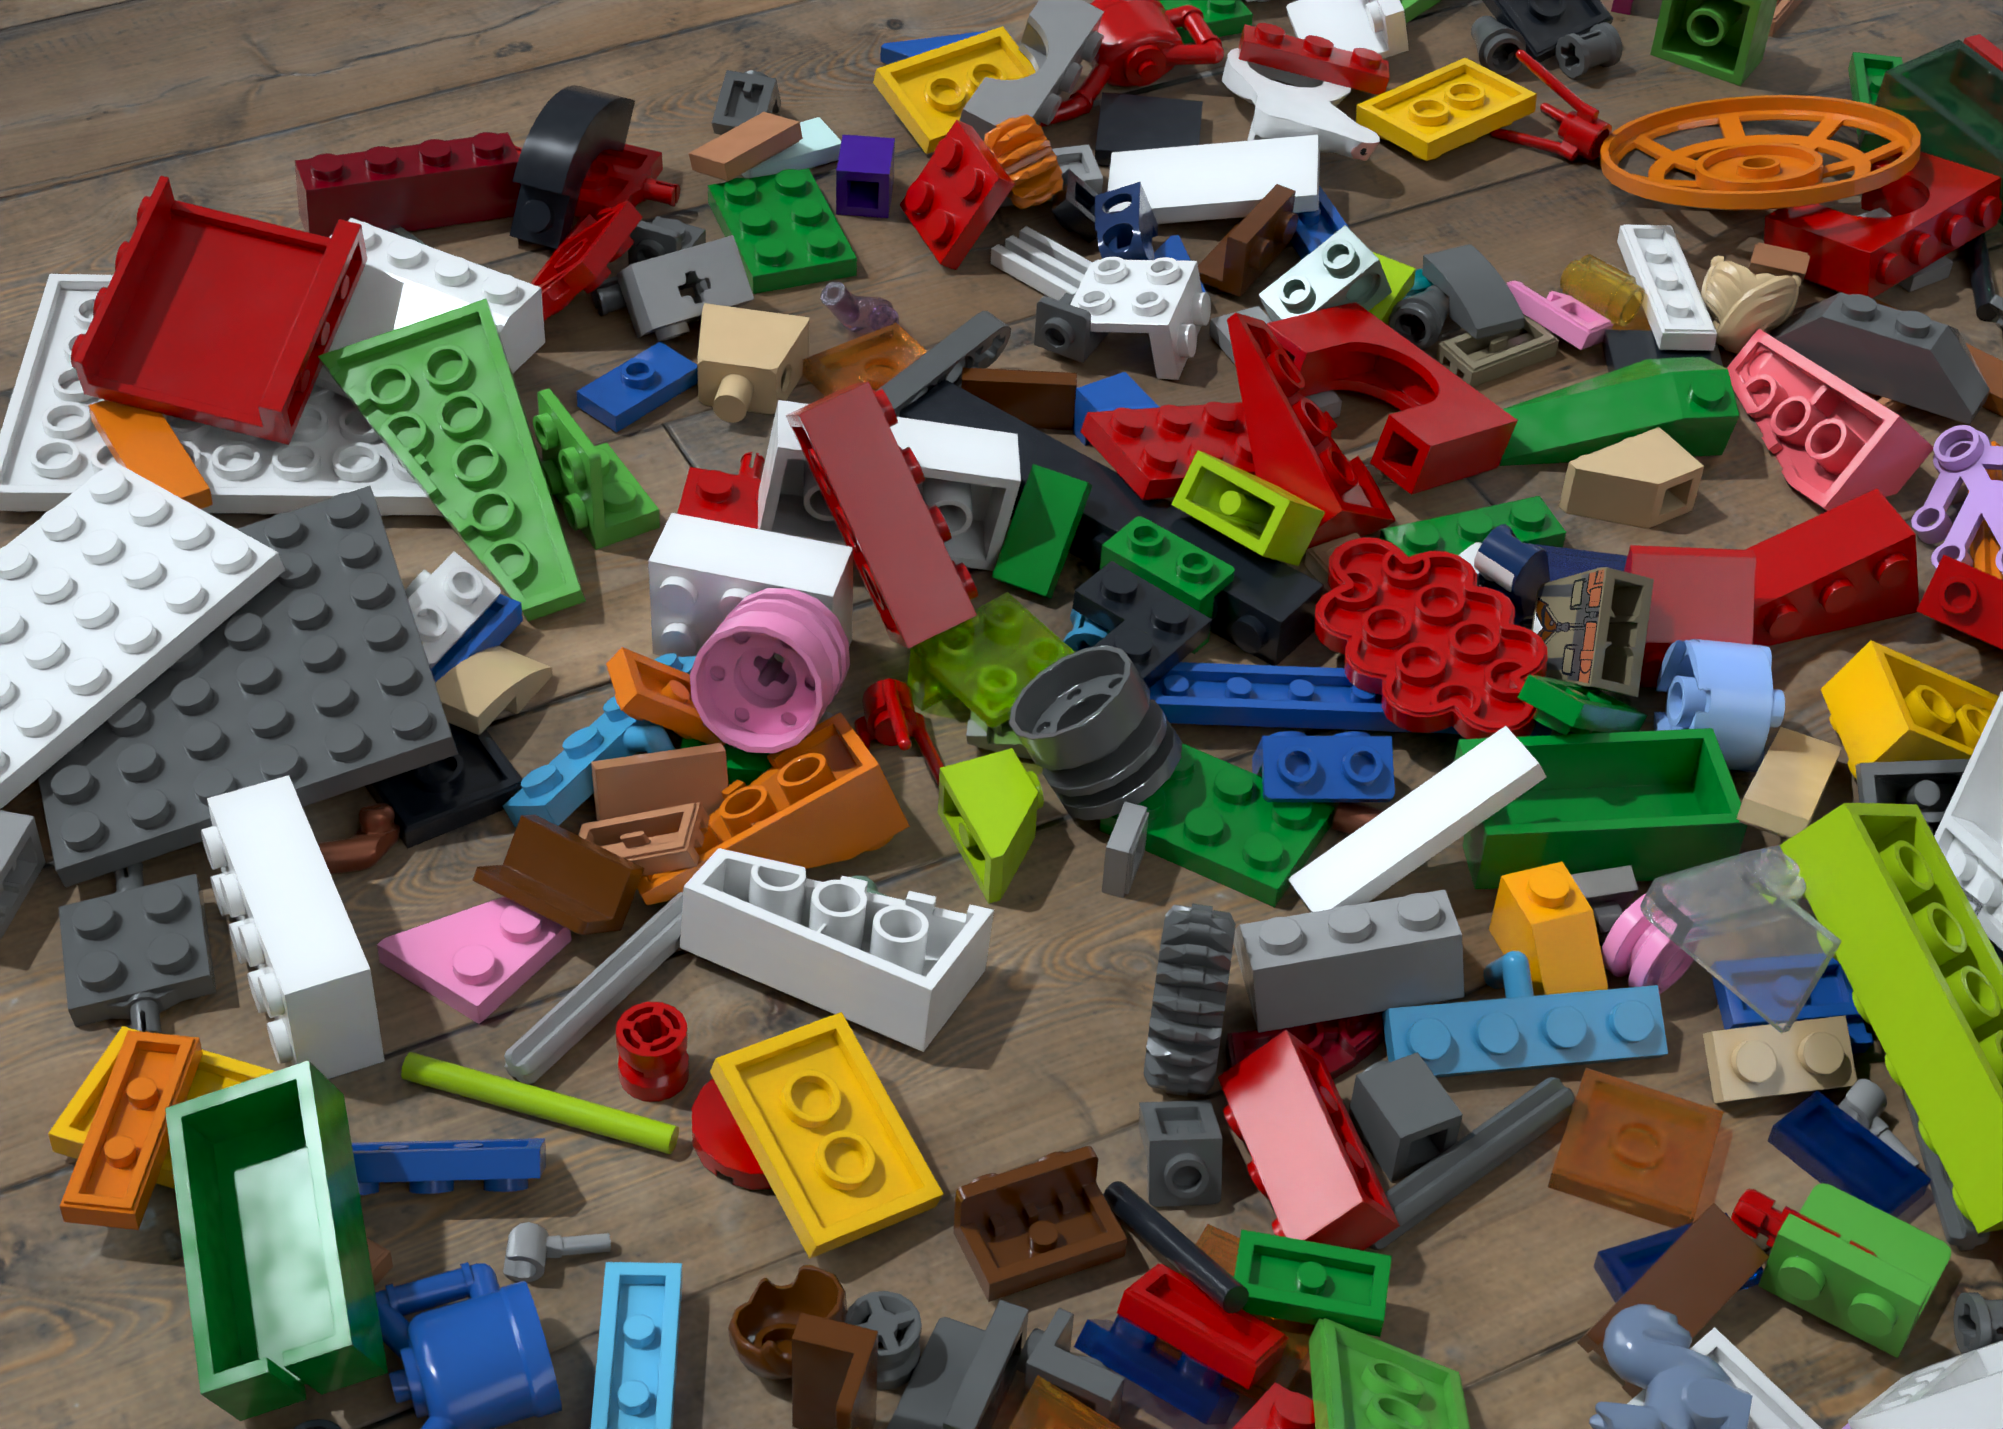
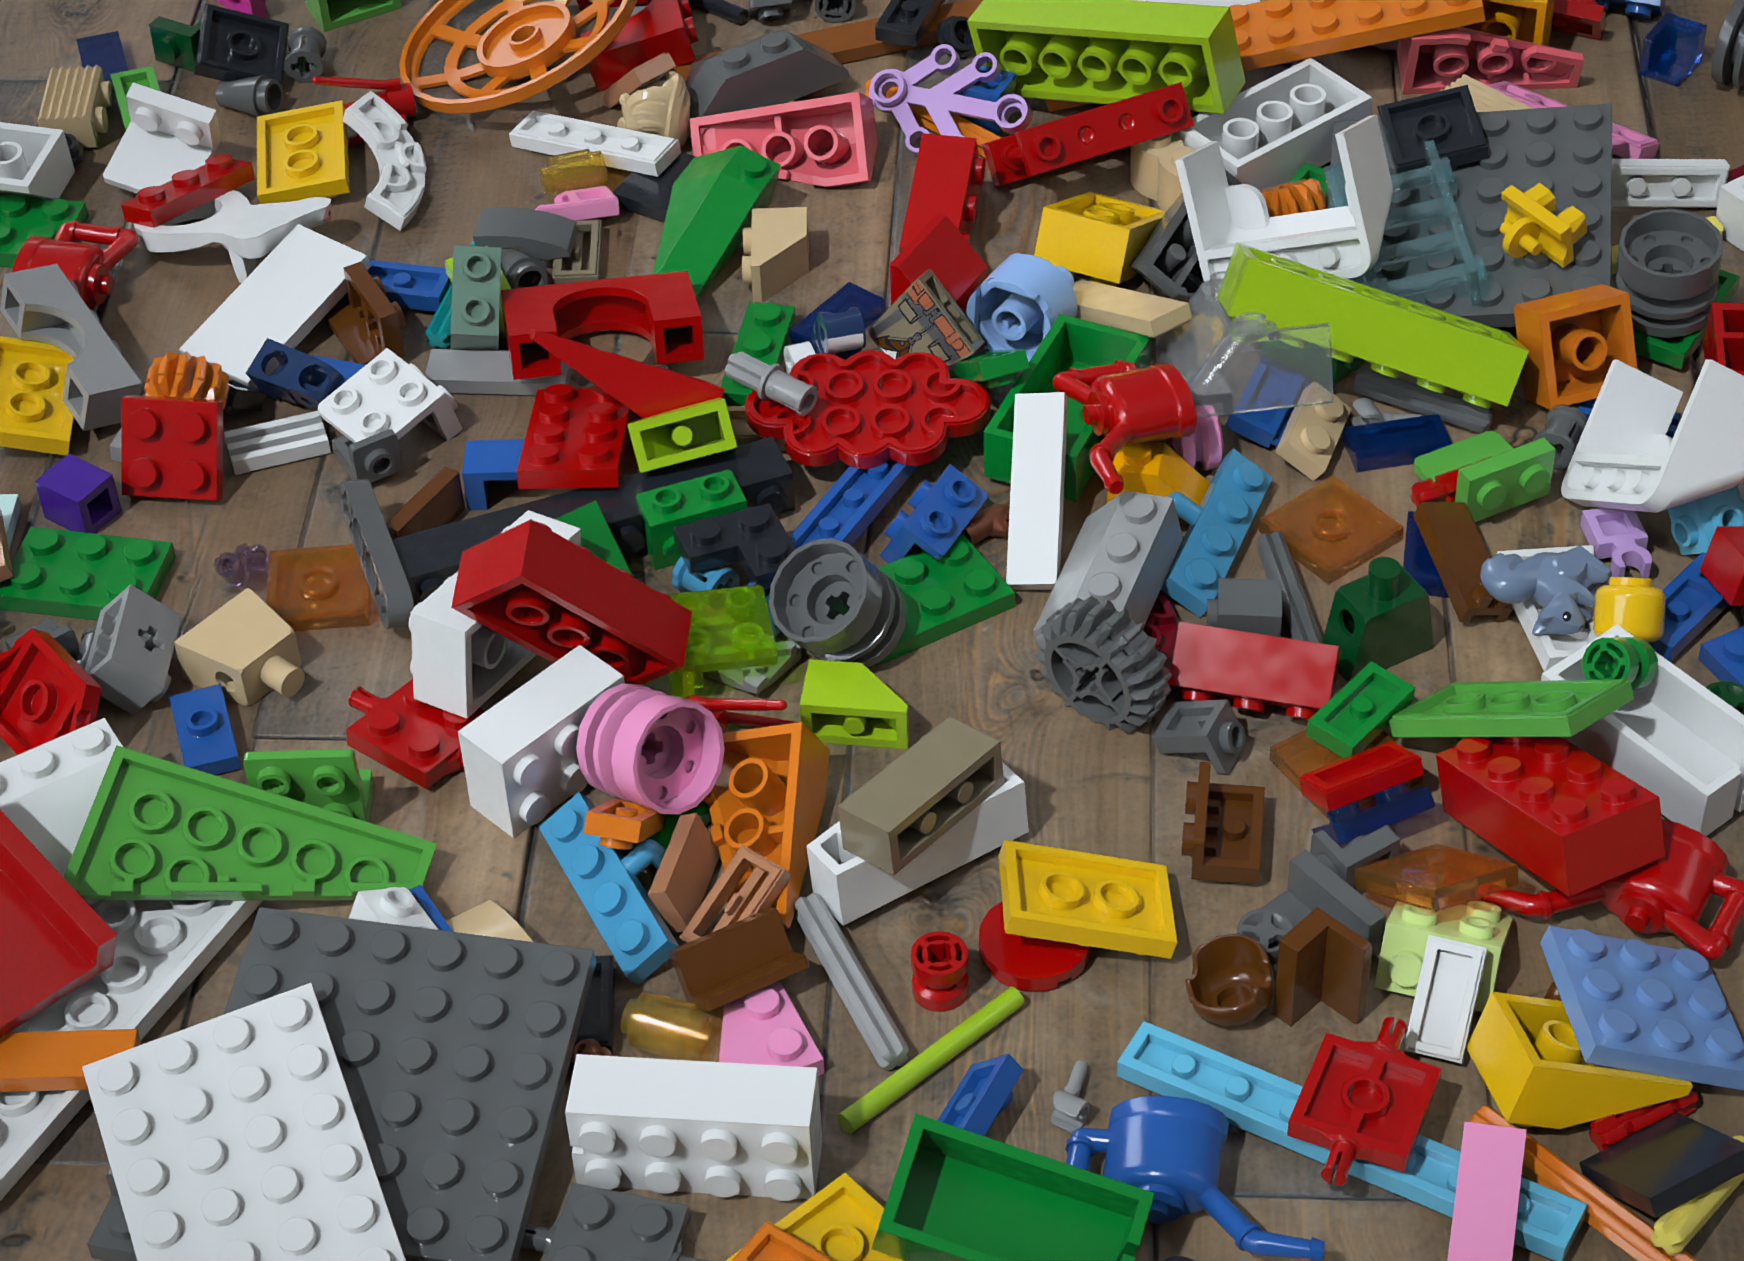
camera: 55 degrees left, 0 degrees up
black tile [1095,92,1203,166] -> none
light grey tile [1102,802,1149,898] -> none
black bar [1103,1181,1249,1314] -> none
none -> white tile [342,91,427,231]
none -> clear yellow brick [621,991,712,1060]
none -> light grey axle [725,352,818,416]
none -> dark tan brick [837,716,1004,876]
none -> red piece [1053,360,1197,494]
none -> dark green torso [1323,556,1433,682]

